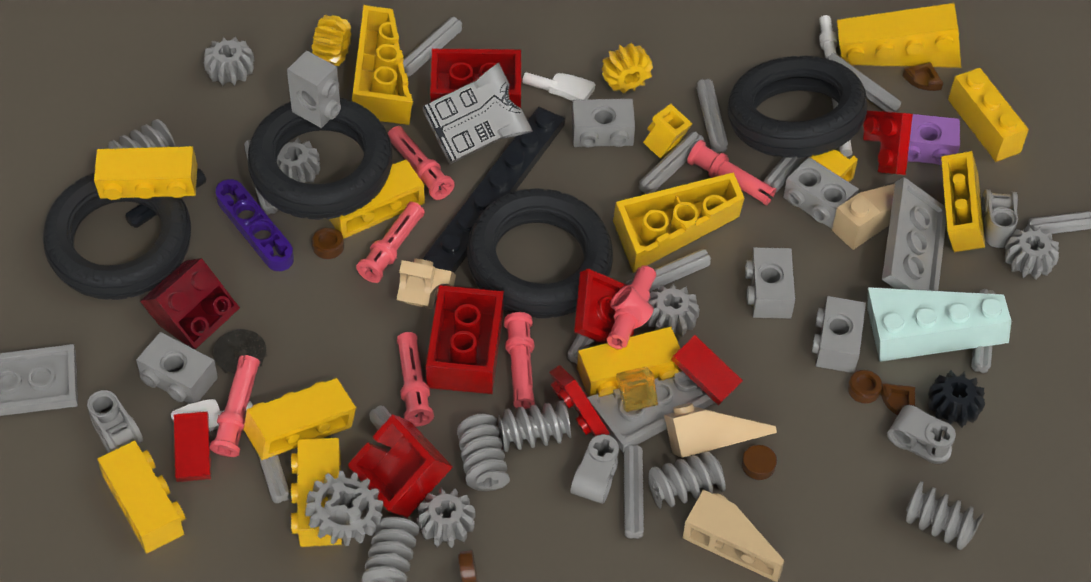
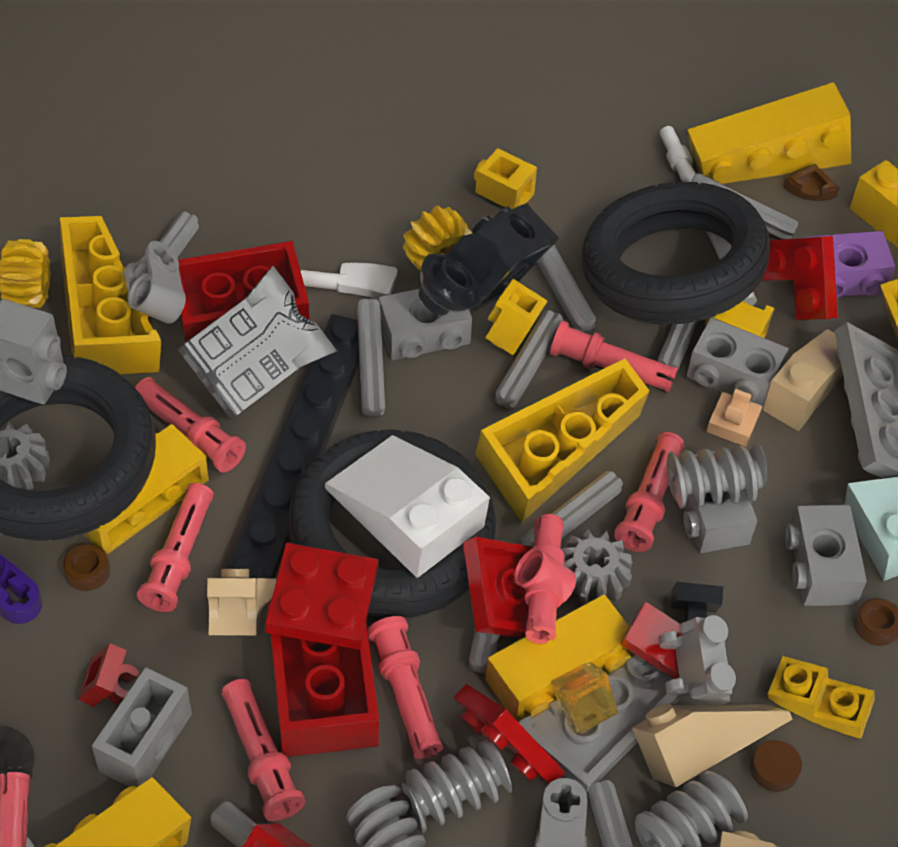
camera: 15 degrees left, 0 degrees up
none -> red tile [77,643,139,707]
none -> light grey brick [92,667,192,787]
none -> light grey piece [123,241,186,324]
none -> red plate [265,543,379,650]
none -> white slope [325,435,490,578]
none -> light grey axle [357,298,385,417]
none -> black brick [418,203,559,315]
none -> yellow brick [473,148,537,209]
none -> coral pin [614,432,684,552]
none -> light grey piece [658,615,736,705]
none -> light grey piece [667,444,767,508]
none -> black tile [671,581,724,622]
none -> light nougat tile [706,389,762,447]
none -> yellow slope [768,656,875,739]

